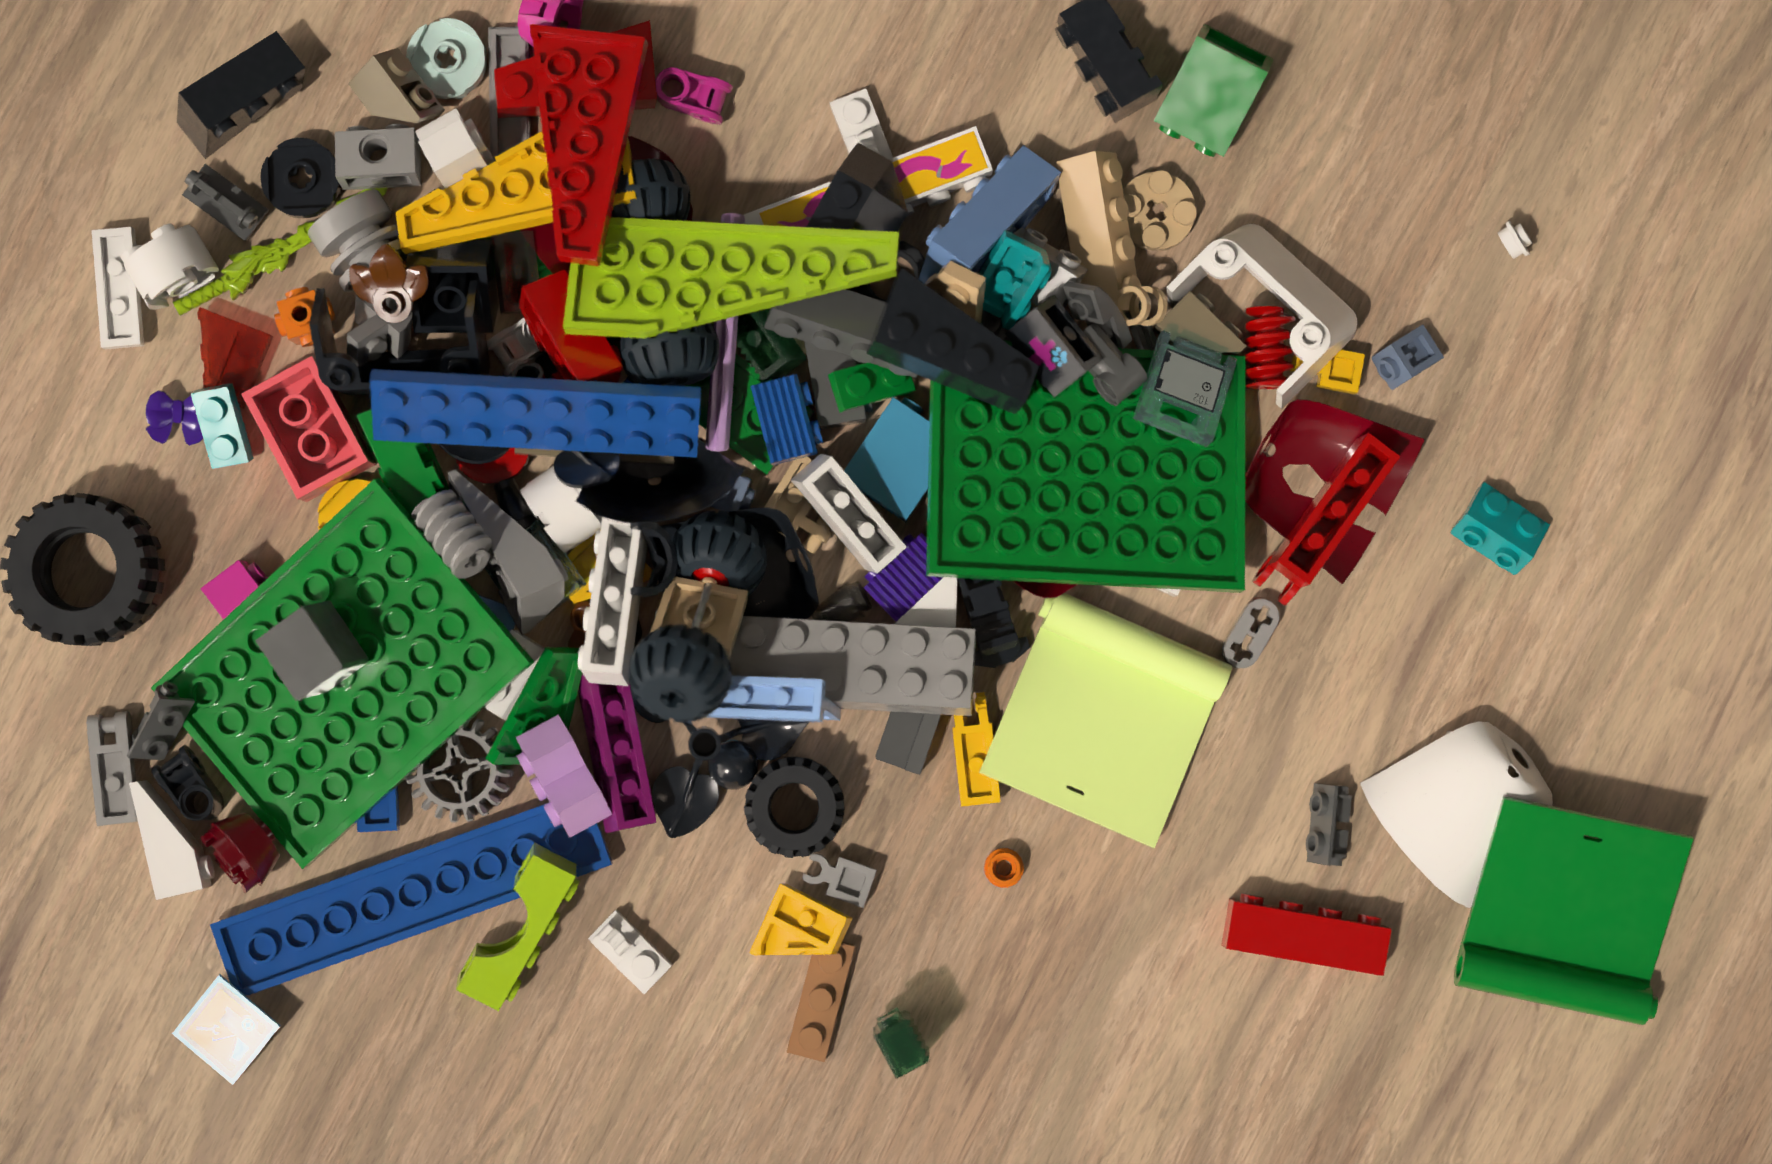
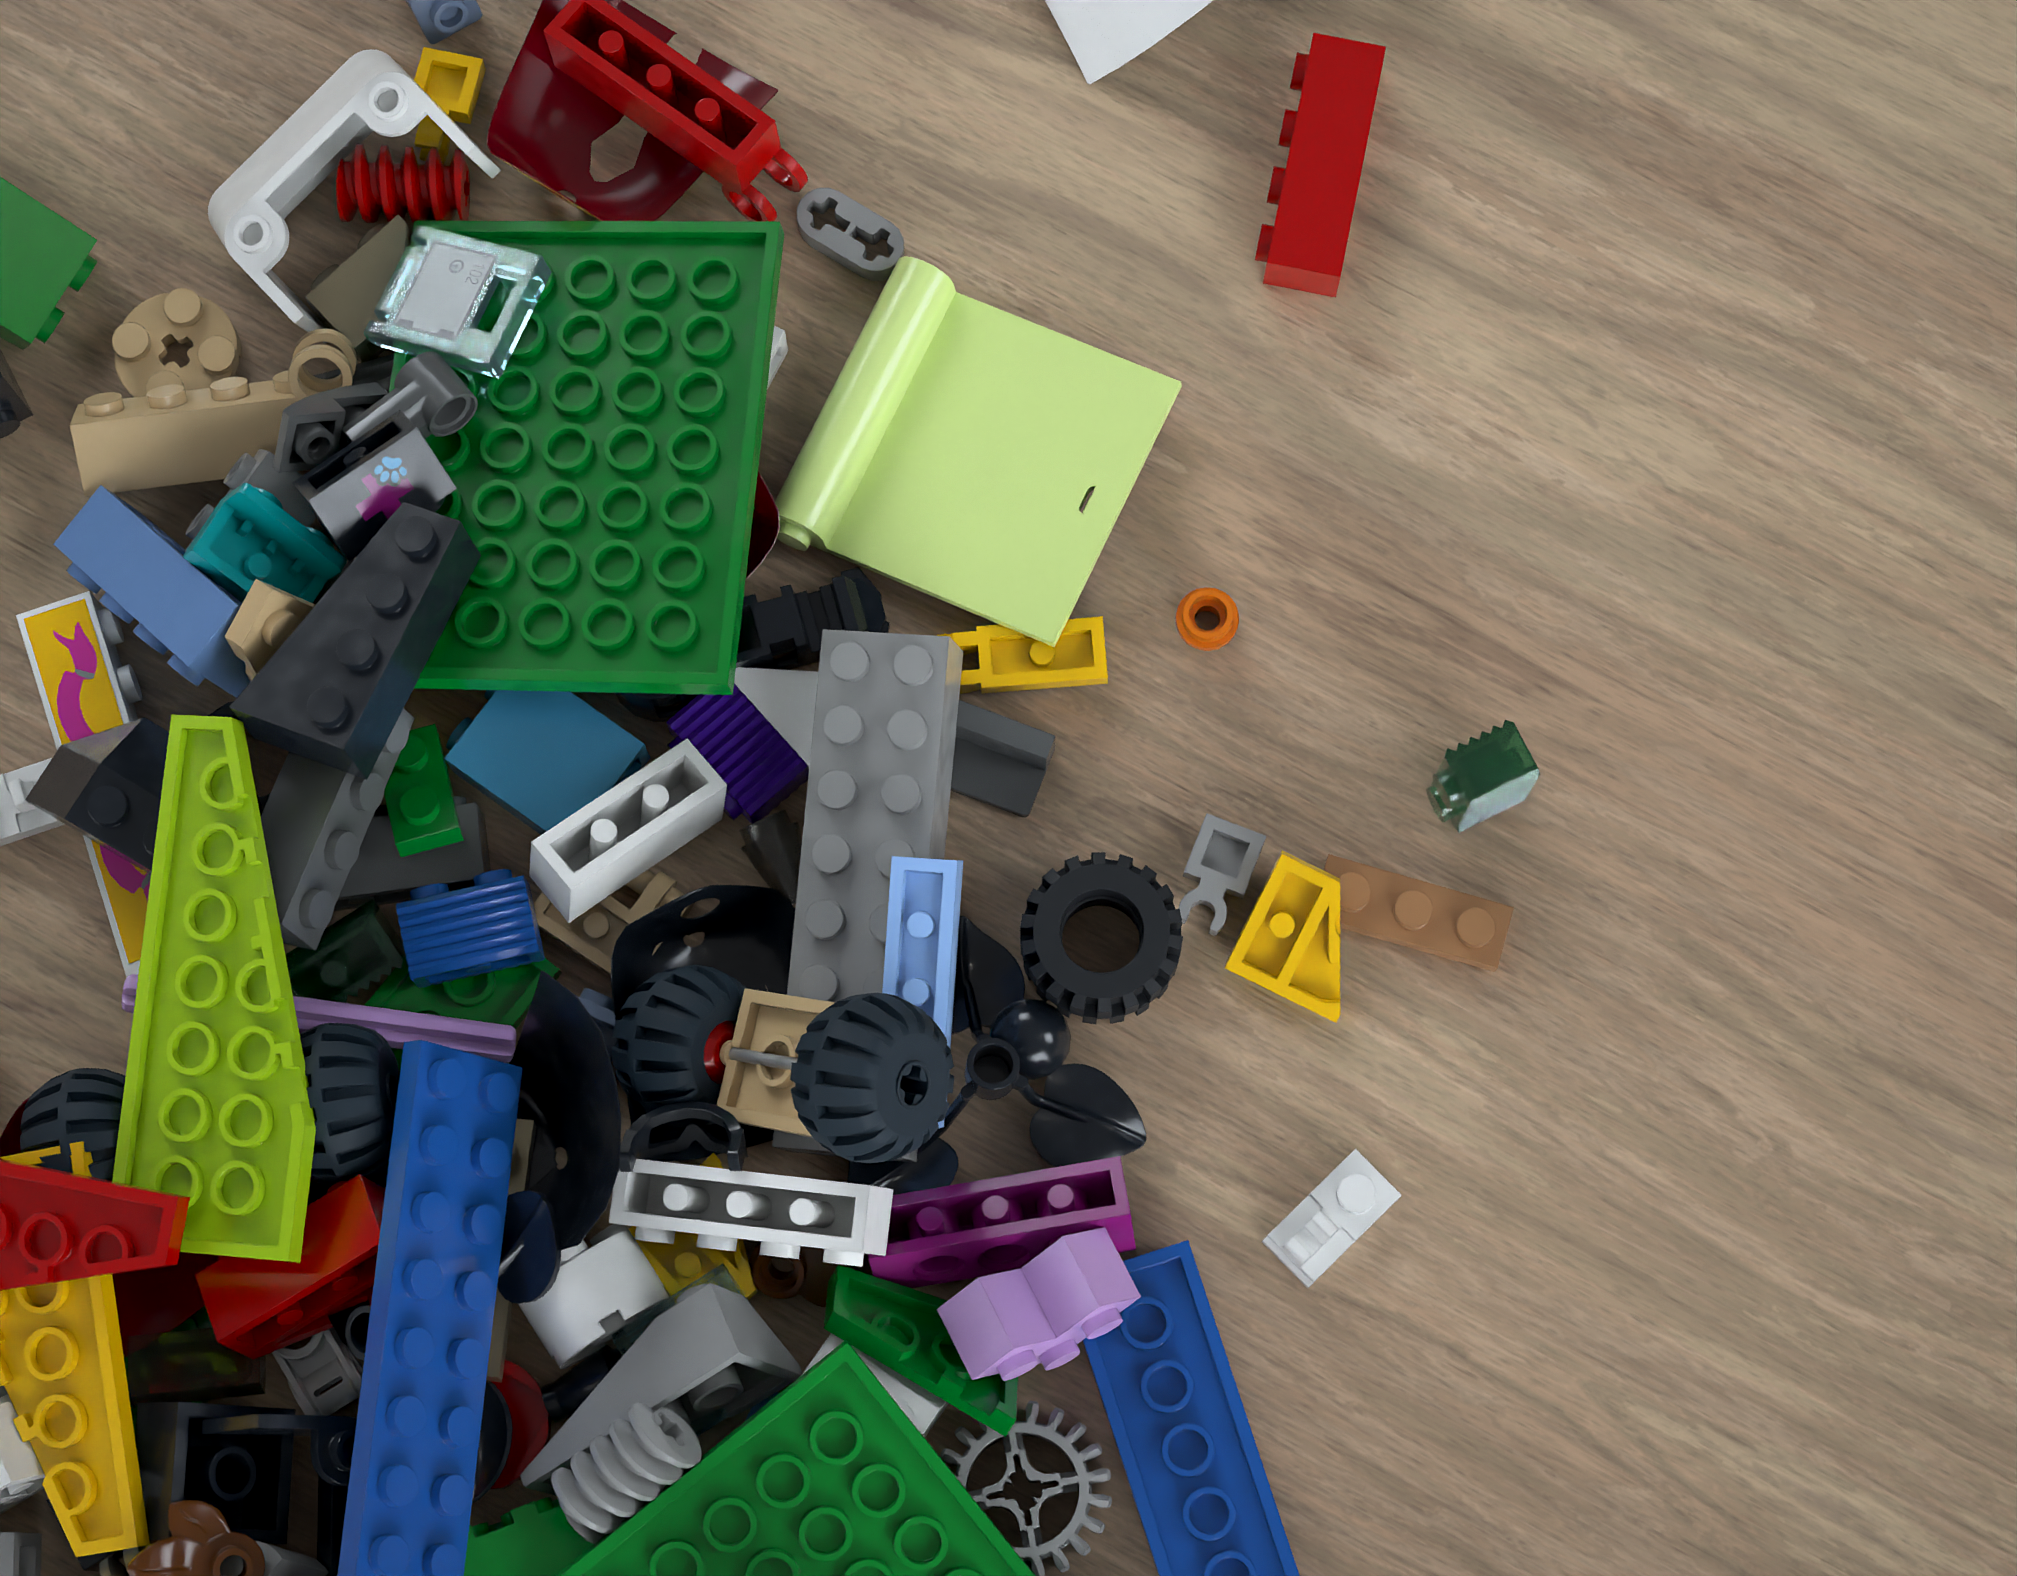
camera: 85 degrees left, 10 degrees down
lime arch [456,843,580,1011] -> none
dark grey hinge [1306,783,1353,866] -> none

